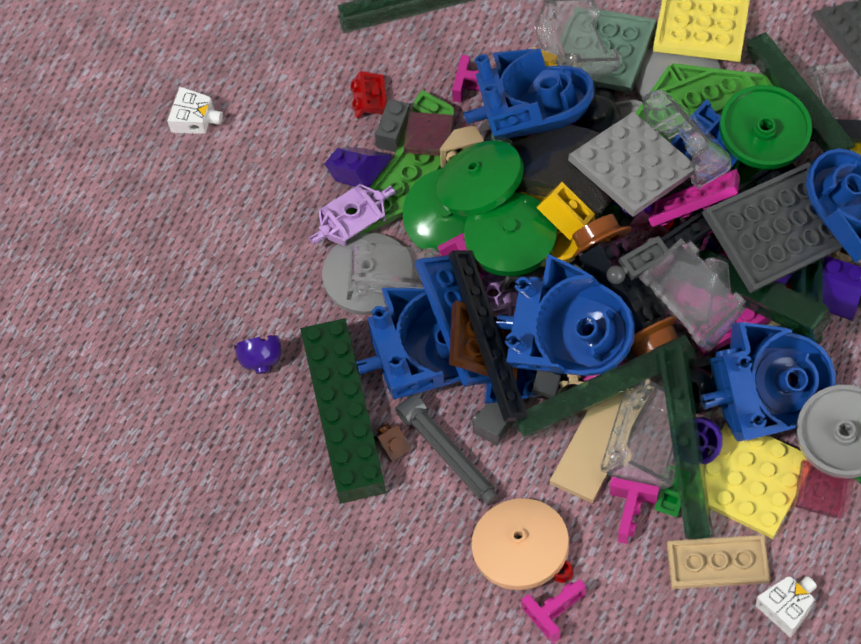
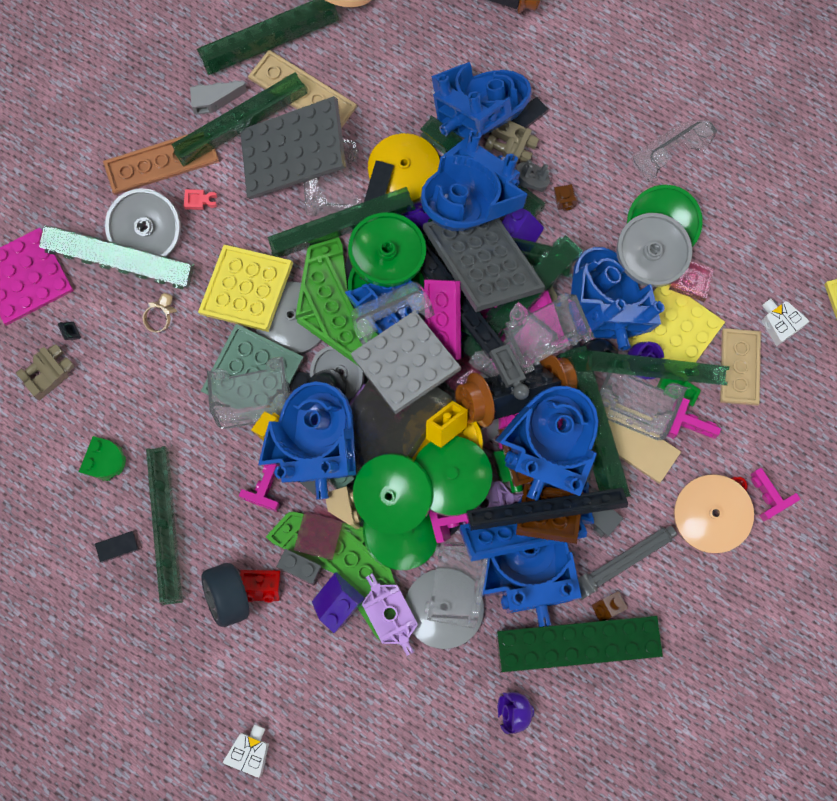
camera: 90 degrees left, 15 degrees up
none -> black wheel [201,563,250,627]

